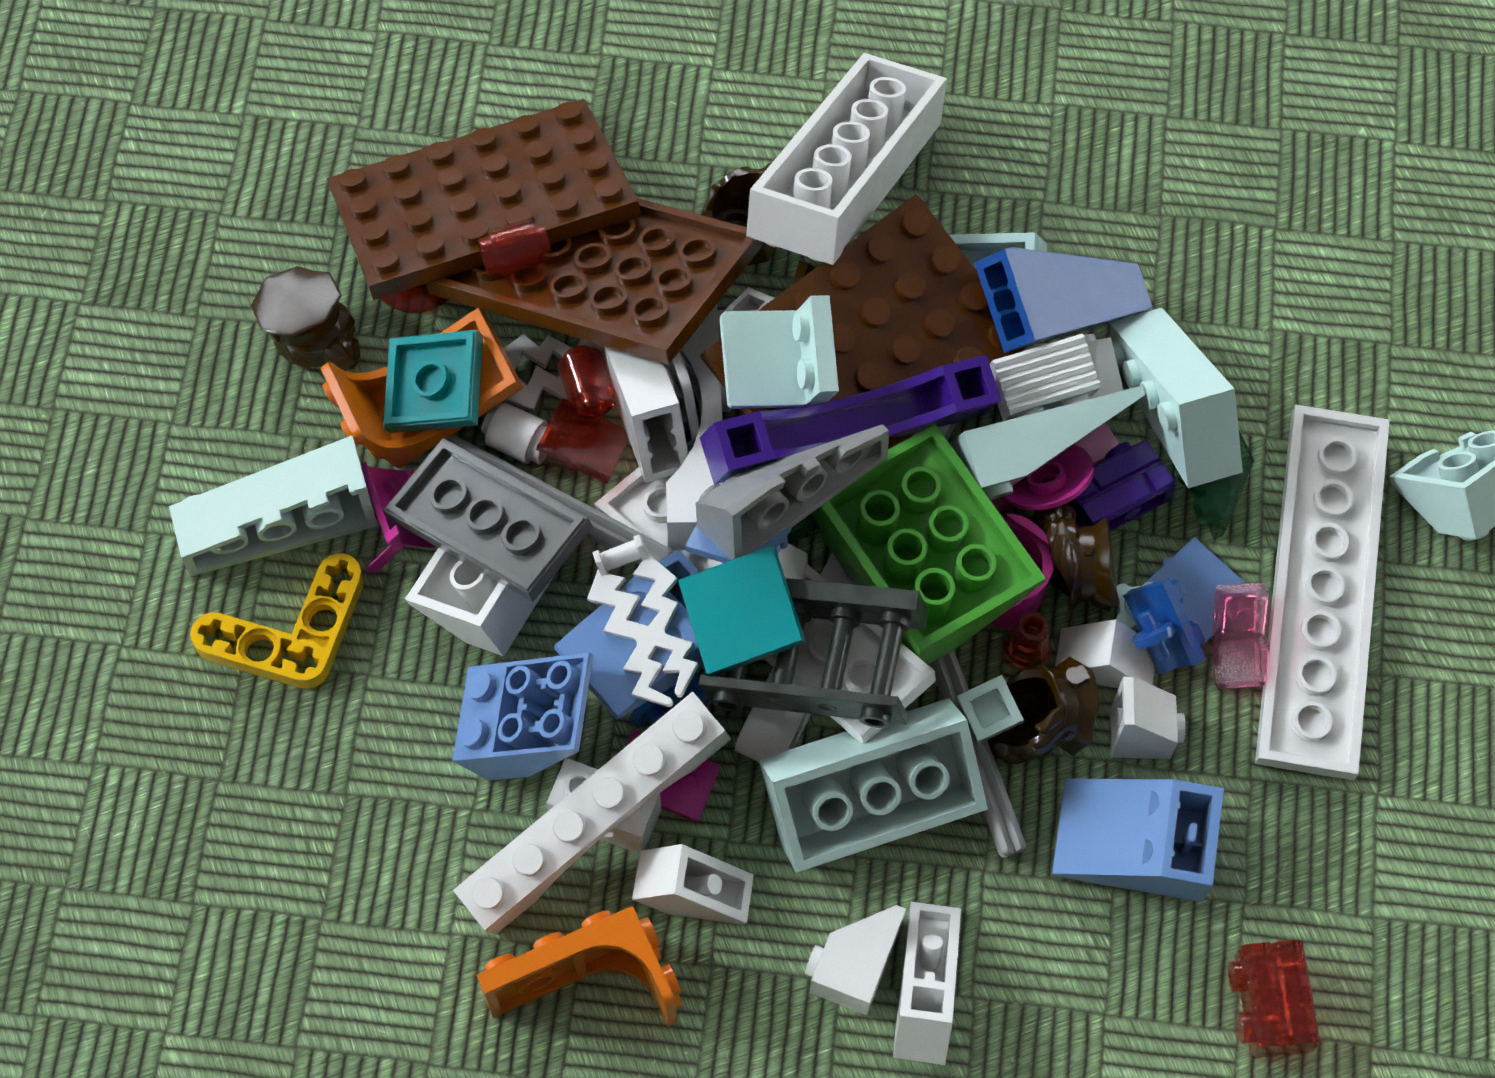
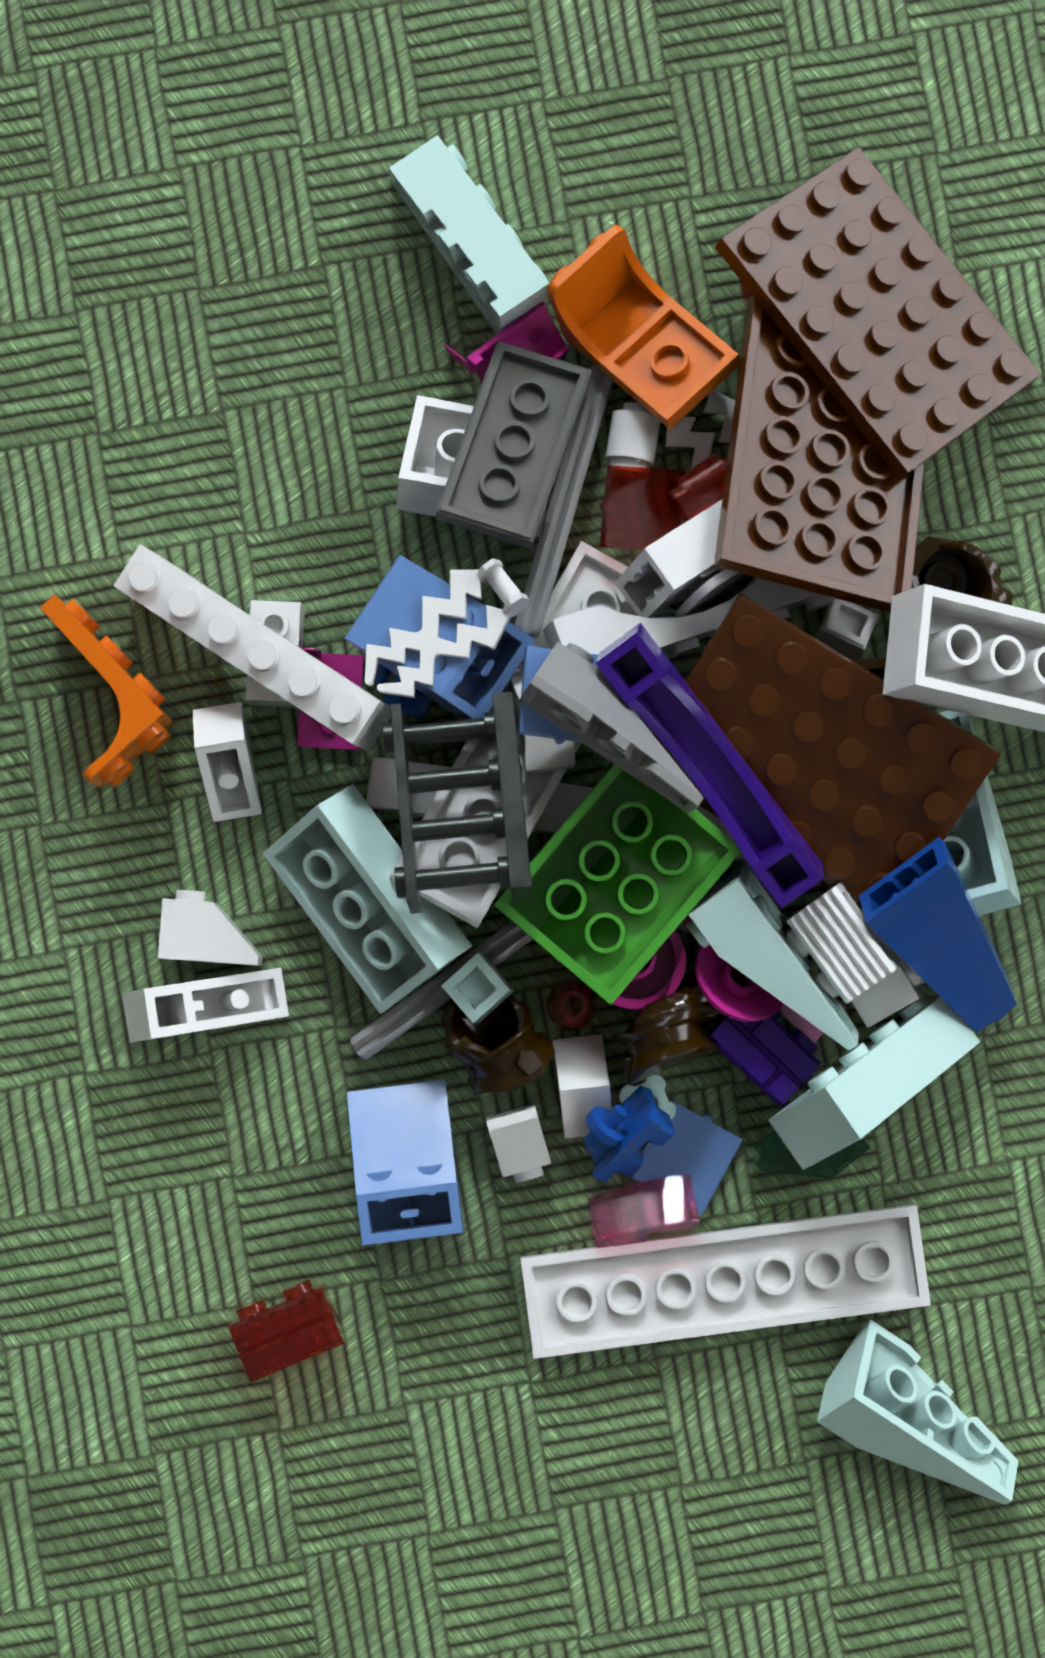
camera: 70 degrees right, 20 degrees up
yellow beam [190,553,364,689] -> none
dark brown piece [251,266,360,371] -> none
teal tile [383,330,483,433] -> none
medium blue slope [452,652,593,781] -> none
clear red brick [477,218,551,277] -> none
teal tile [678,545,806,676] -> none
light aqua bracket [720,295,839,409] -> none

